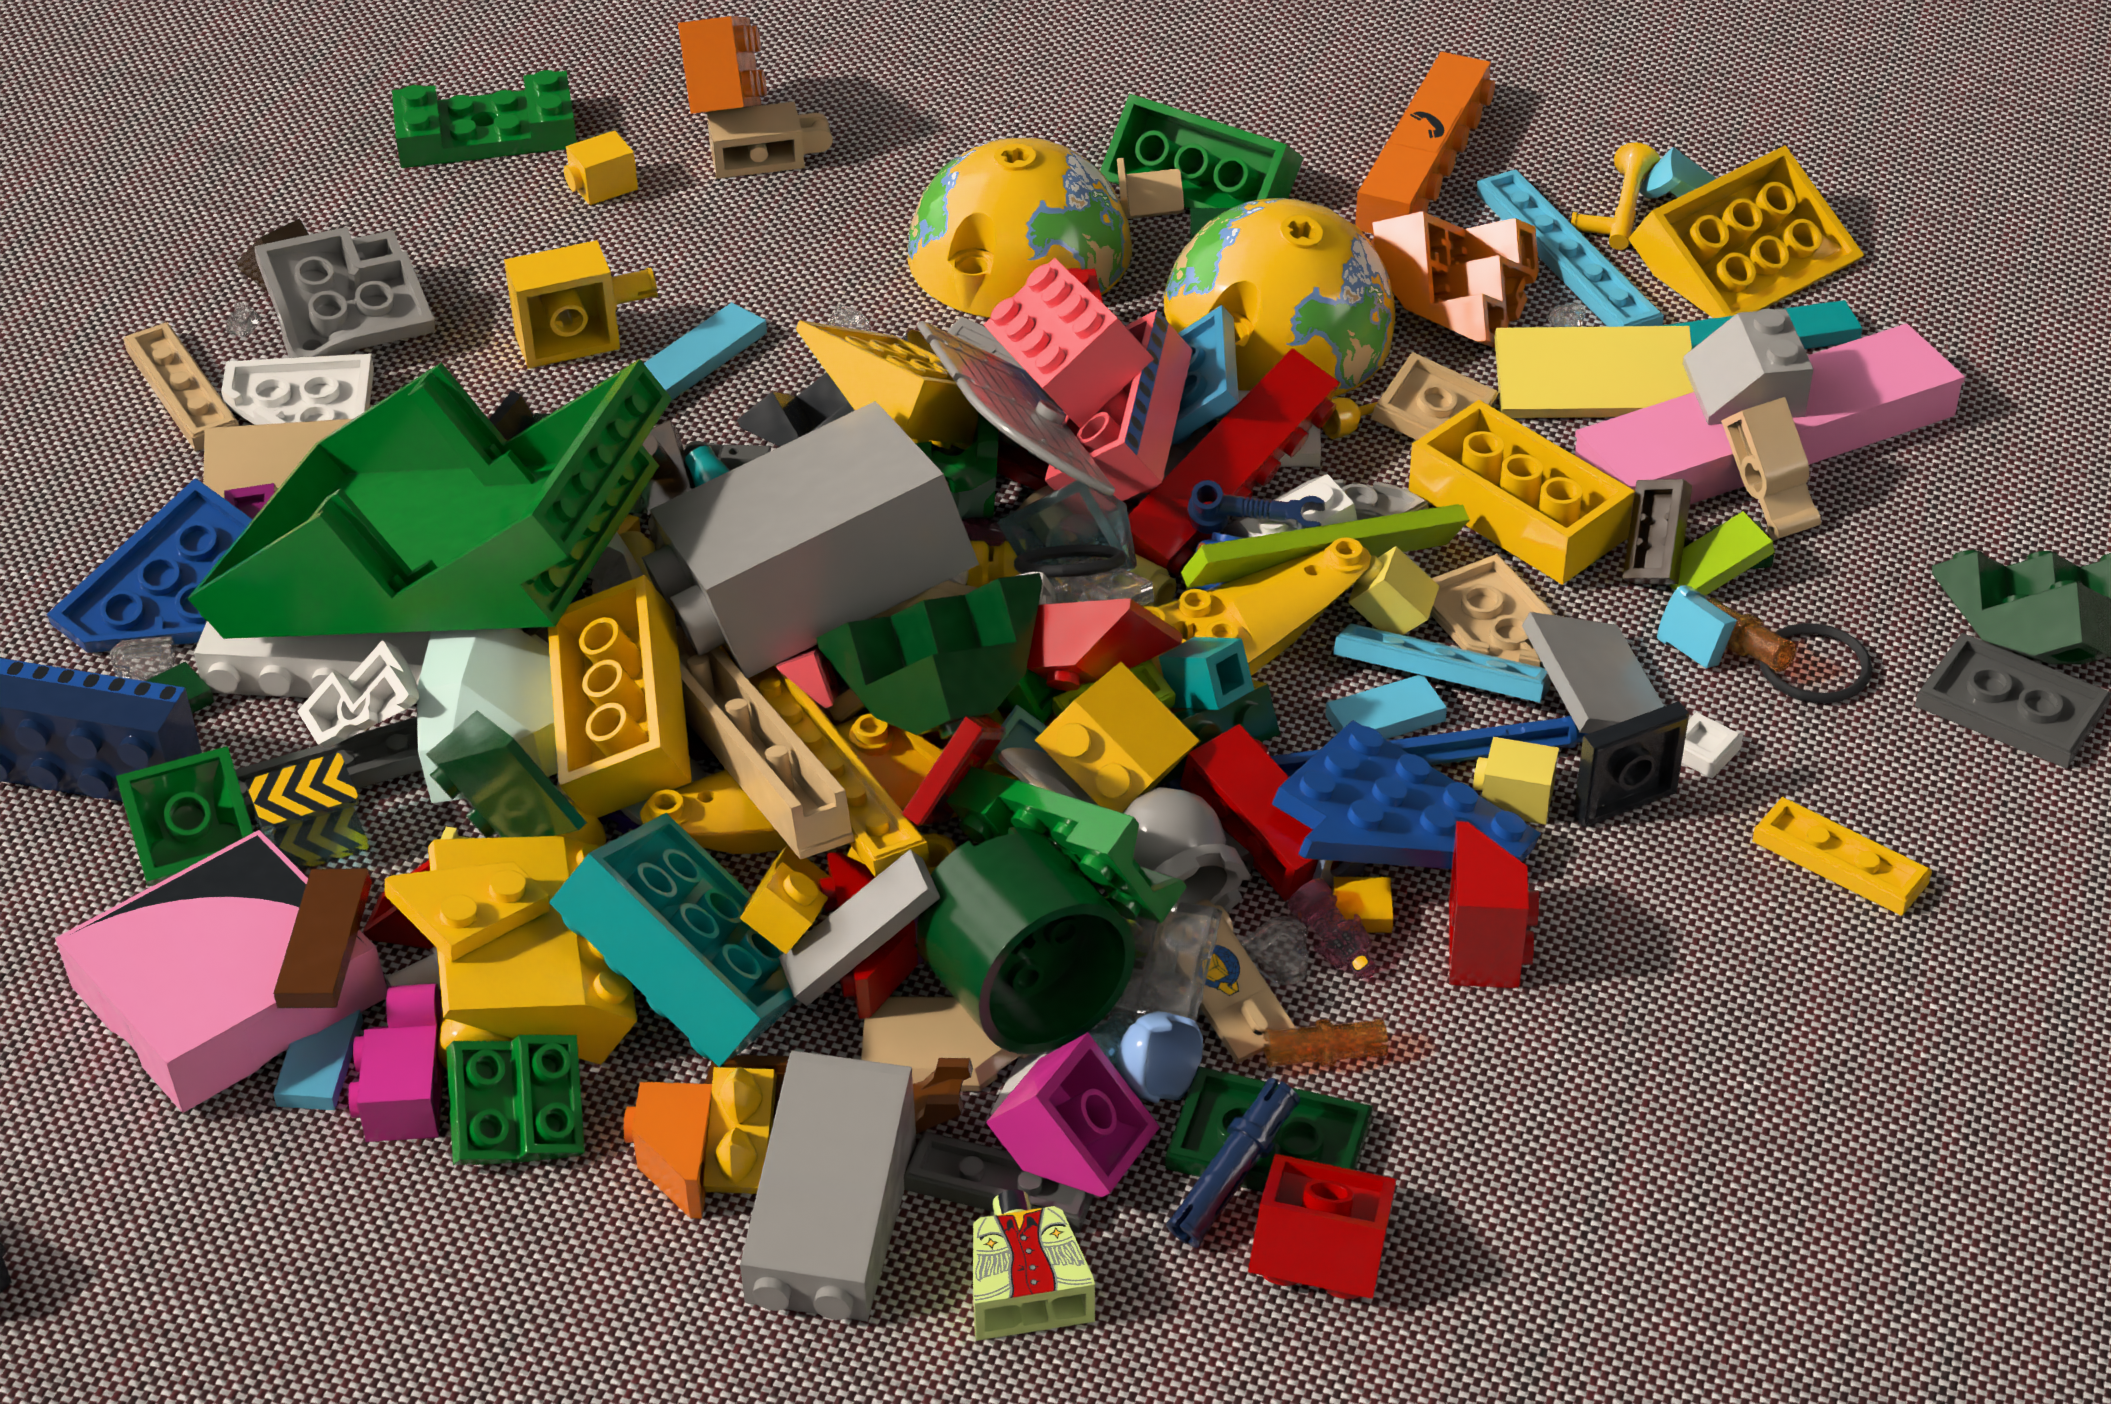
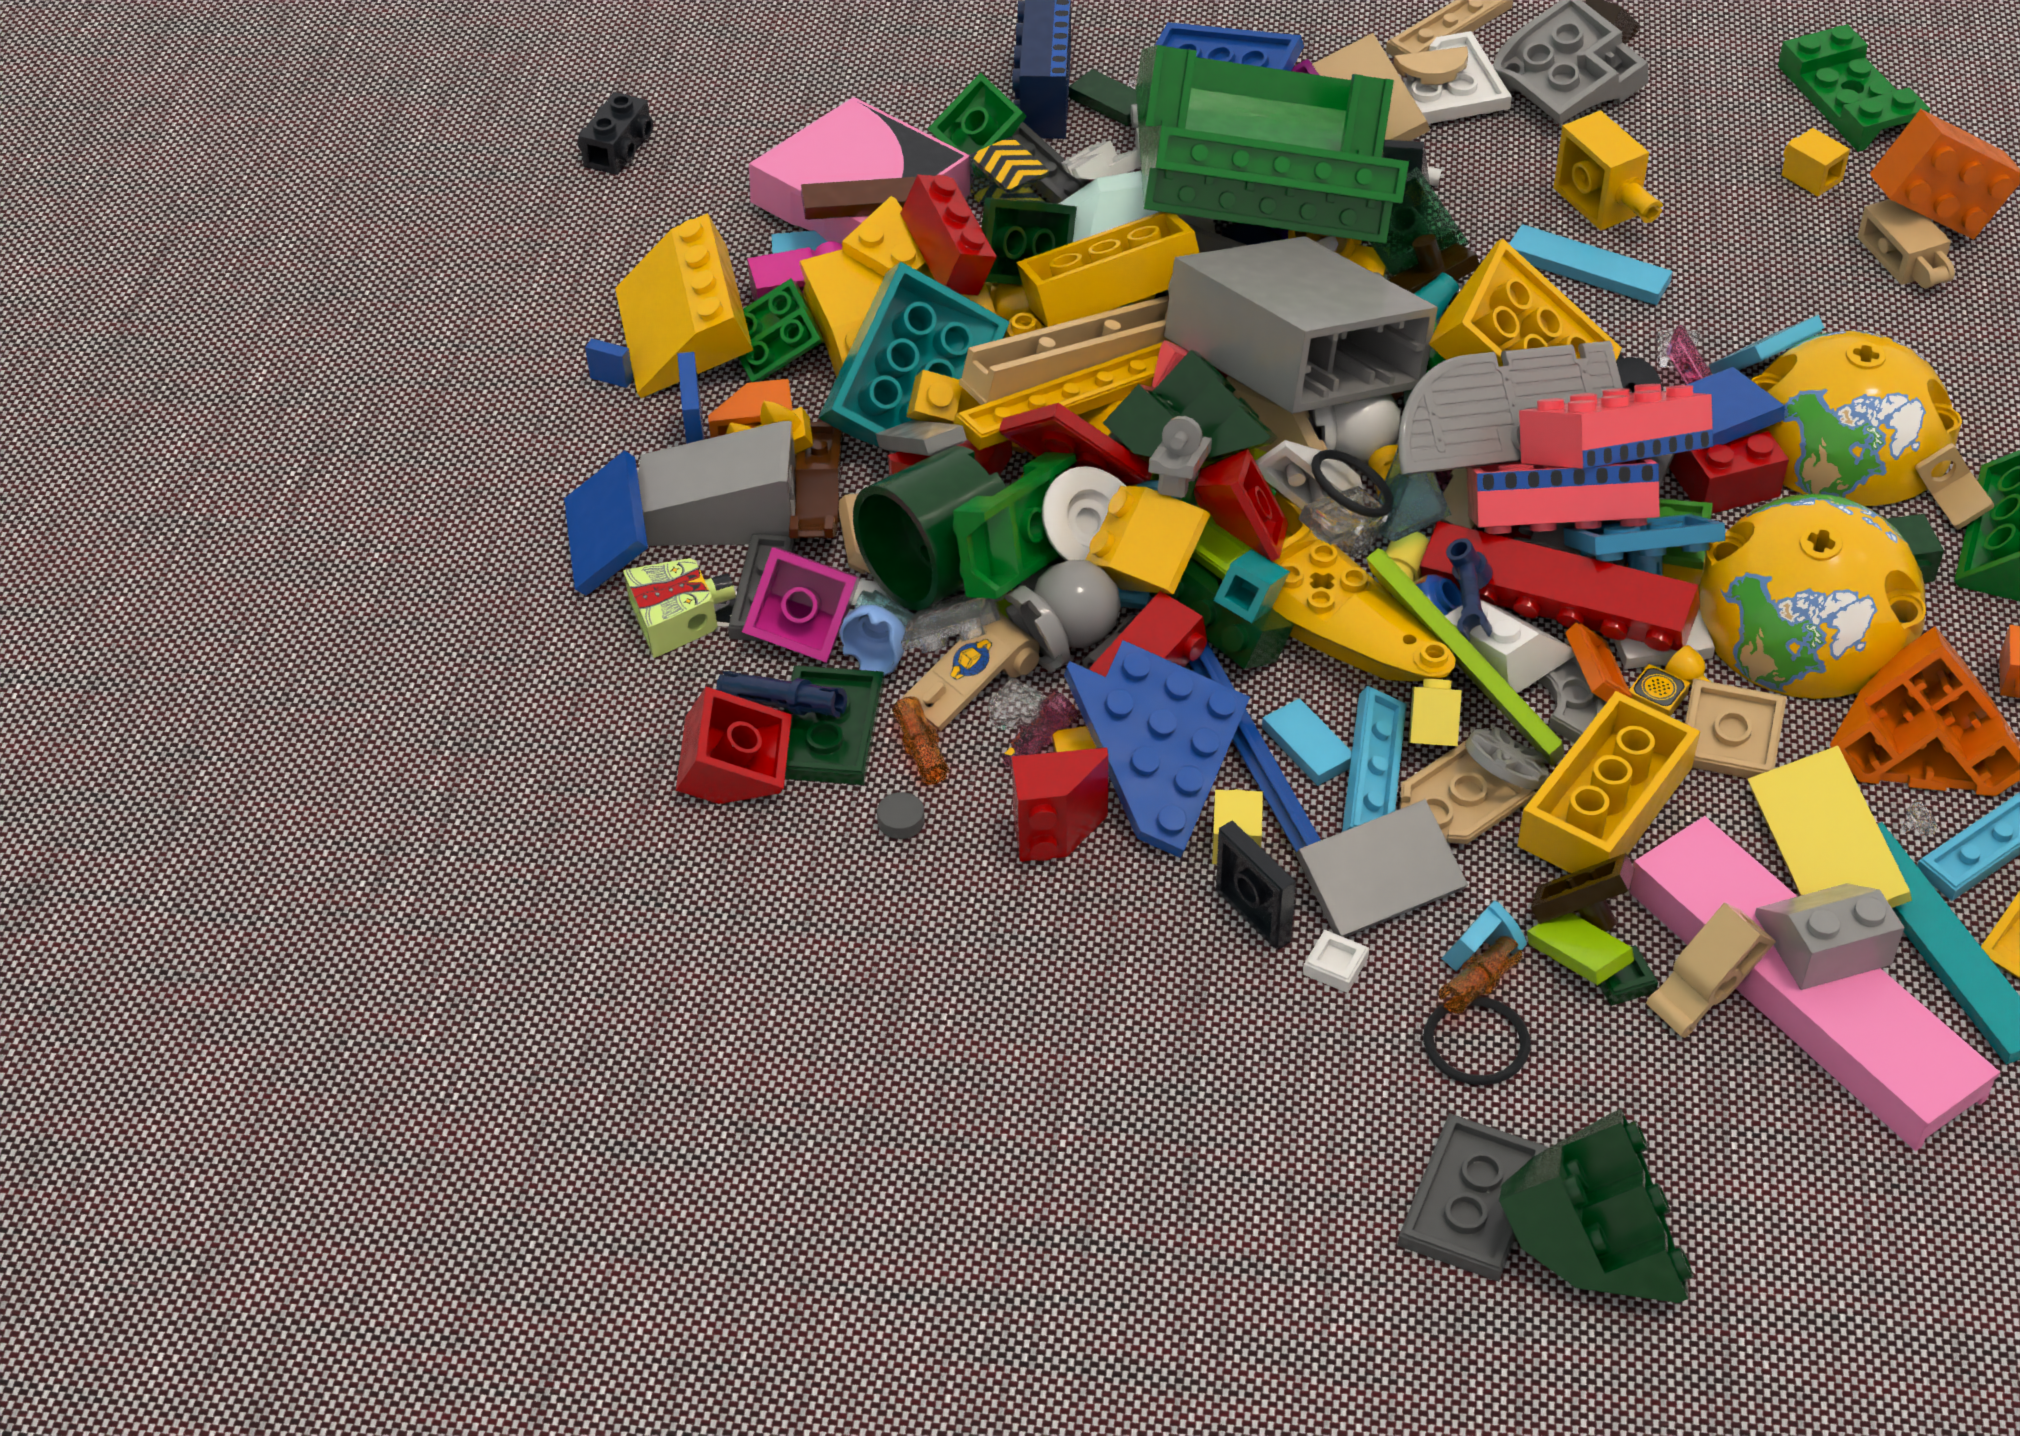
camera: 80 degrees right, 5 degrees up
yellow tile [1752,797,1932,916] -> none
none -> blue tile [564,450,648,596]
none -> blue tile [585,339,633,388]
none -> yellow slope [615,213,753,398]
none -> blue tile [677,352,705,444]
none -> dark grey tile [877,792,925,839]
none -> red brick [900,174,997,296]
none -> light grey hips [1148,416,1212,498]
none -> tan tile [1393,46,1468,85]
none -> light grey wheel [1465,727,1549,789]
none -> orange tile [1565,622,1633,702]
none -> tile [1629,664,1690,717]
none -> clear pink slope [1666,325,1712,385]
none -> blue tile [1687,367,1785,446]
none -> medium azure tile [1709,315,1825,374]

